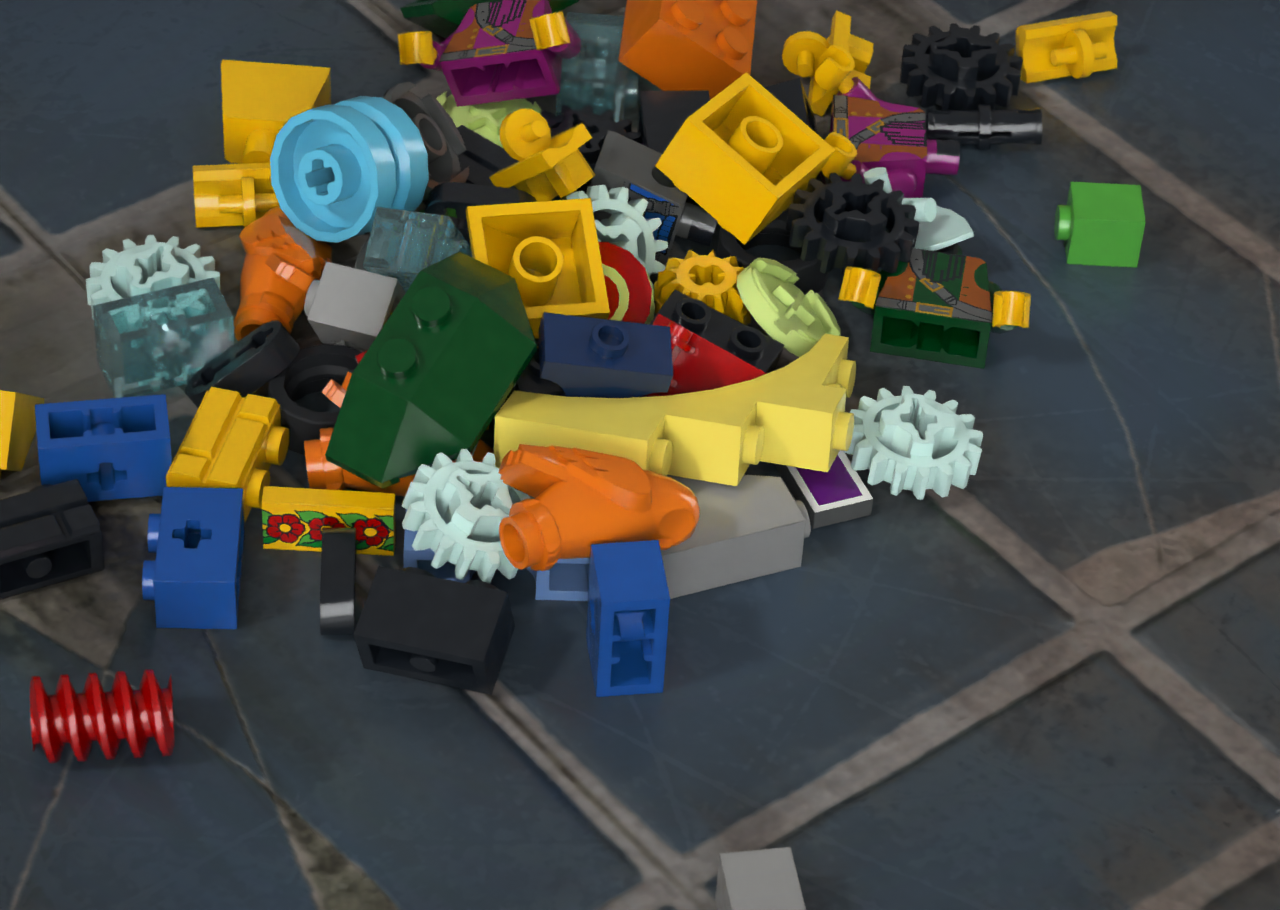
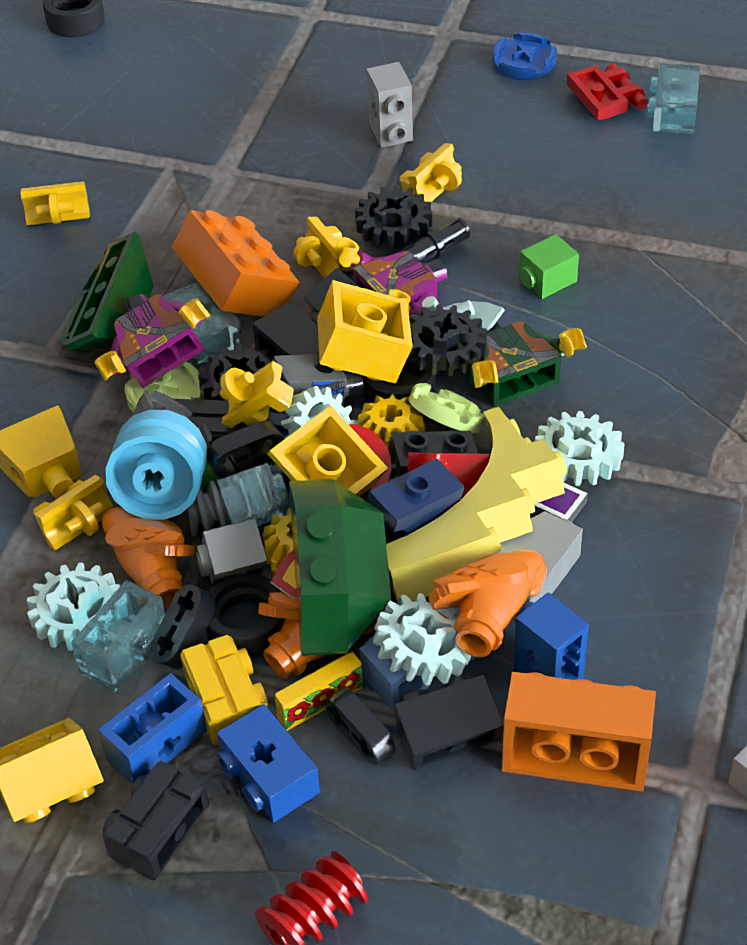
camera: 30 degrees left, 5 degrees up
none -> orange brick [502,672,656,792]

